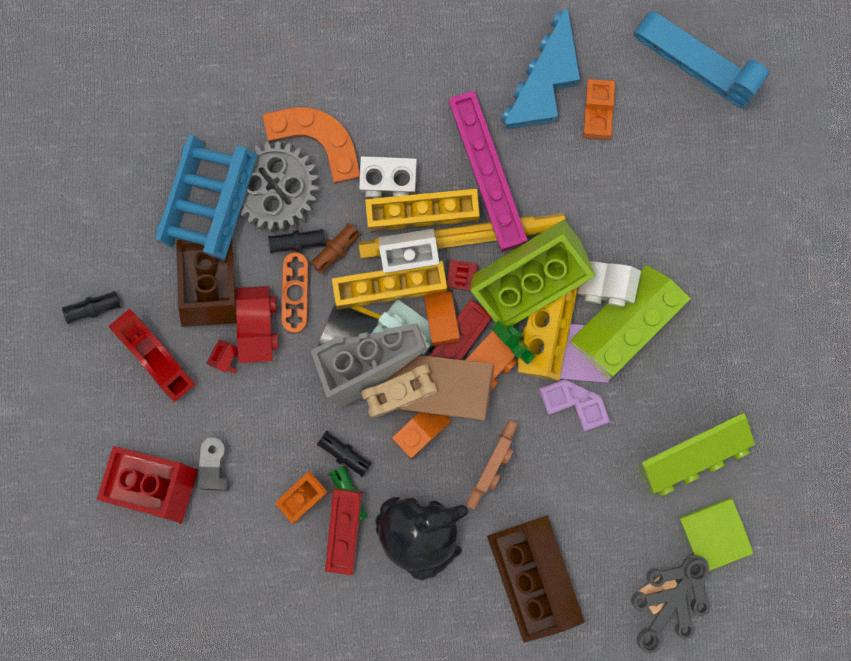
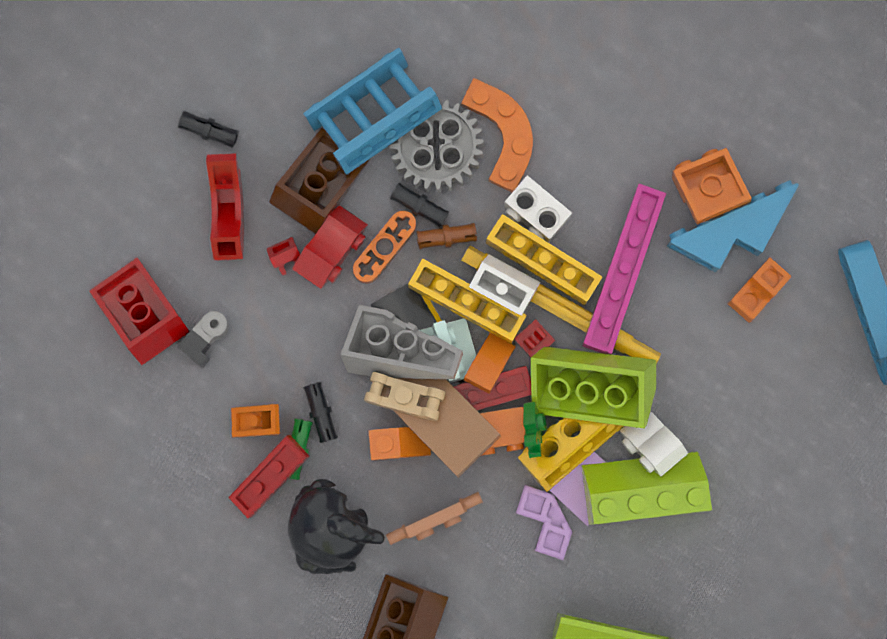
camera: 40 degrees right, 0 degrees up
none -> orange plate [672,148,752,225]

